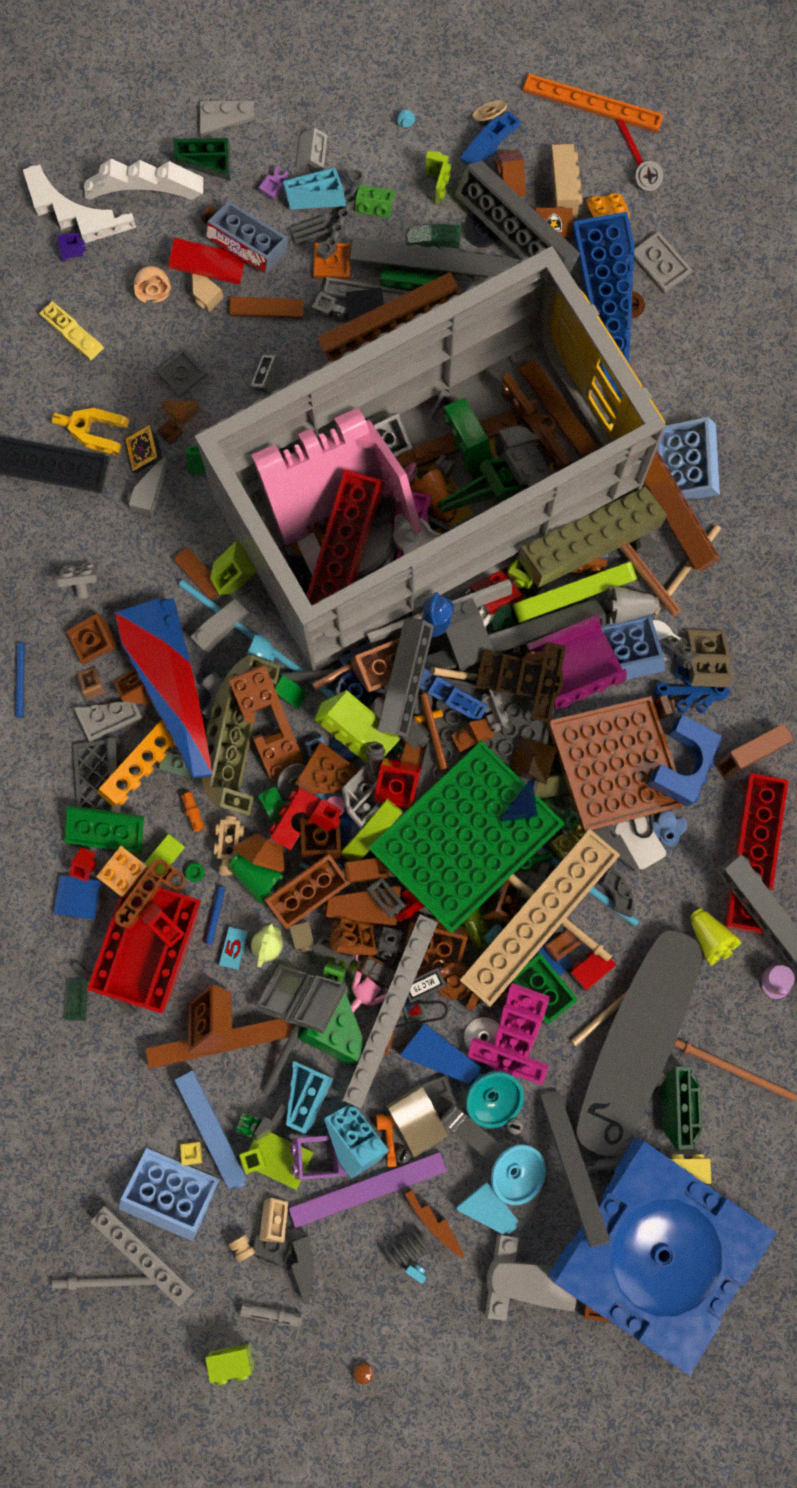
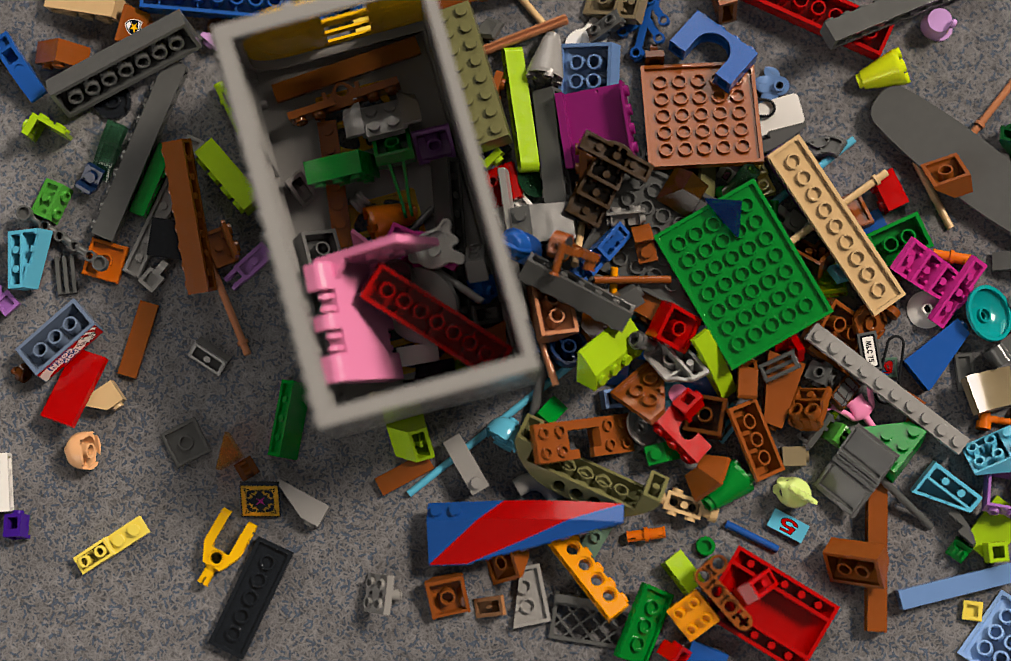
camera: 80 degrees left, 5 degrees up
none -> dark blue bracket [74,162,106,195]
none -> dark orange piece [547,230,601,277]
none -> dark orange slope [920,152,973,198]
none -> orange pin [932,248,972,265]

